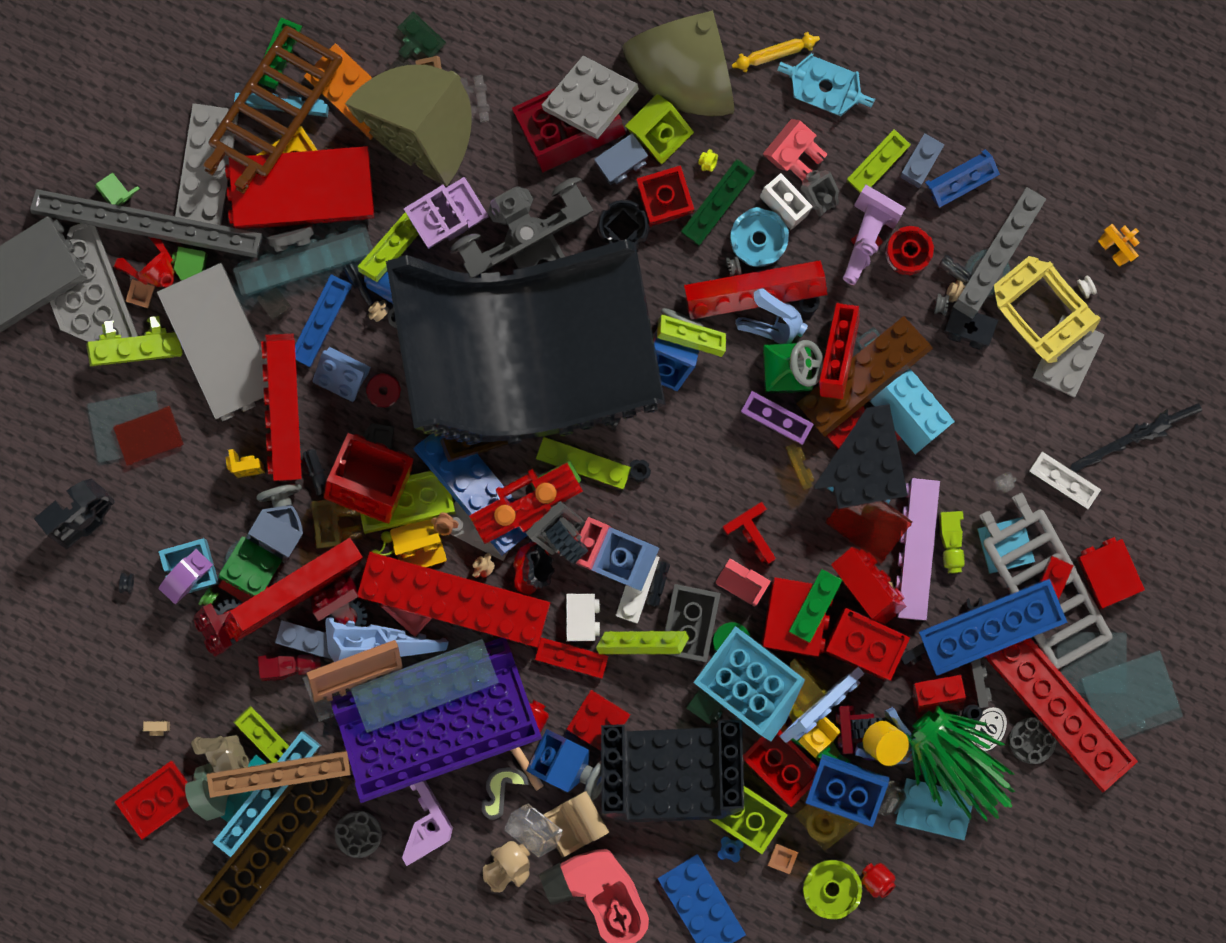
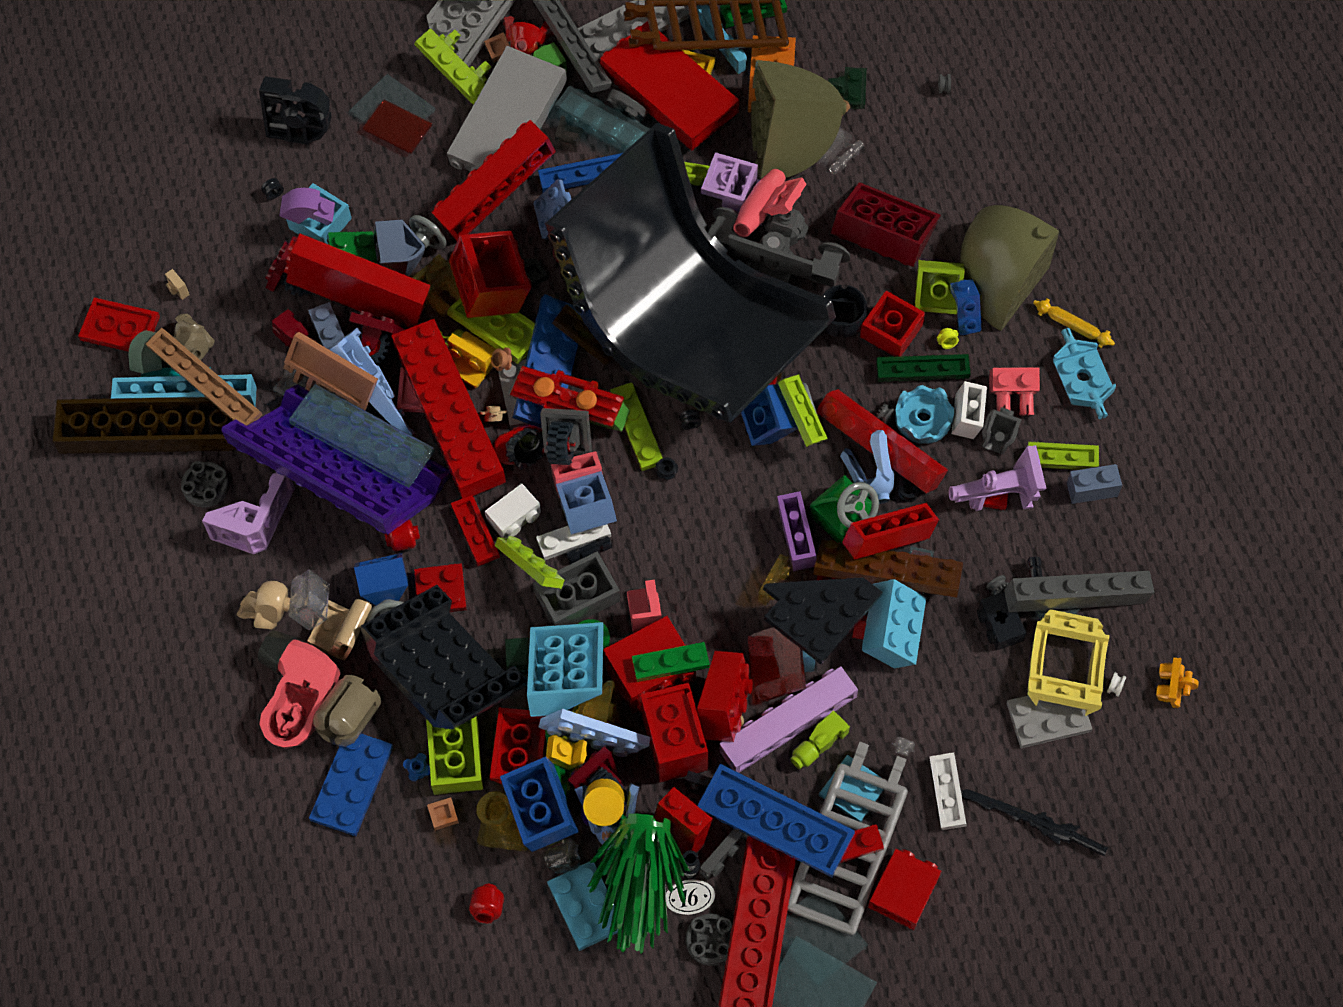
camera: 50 degrees right, 20 degrees down
yellow bracket [226,449,265,478] -> none
lime hinge [234,706,289,763] -> none
animal [482,767,529,820] -> none
light nougat piece [511,747,544,791] -> none
light grey plate [542,56,639,139] -> none
sand blue brick [594,133,648,185] -> none
red bracket [722,502,776,565] -> none
lime plate [803,860,862,919] -> none
red brick [885,226,934,275] -> none
blue container [925,149,1000,208] -> none
none -> dark tan cylinder [313,675,381,747]
none -> coral plate [733,169,806,237]
none -> blue bracket [950,279,981,335]

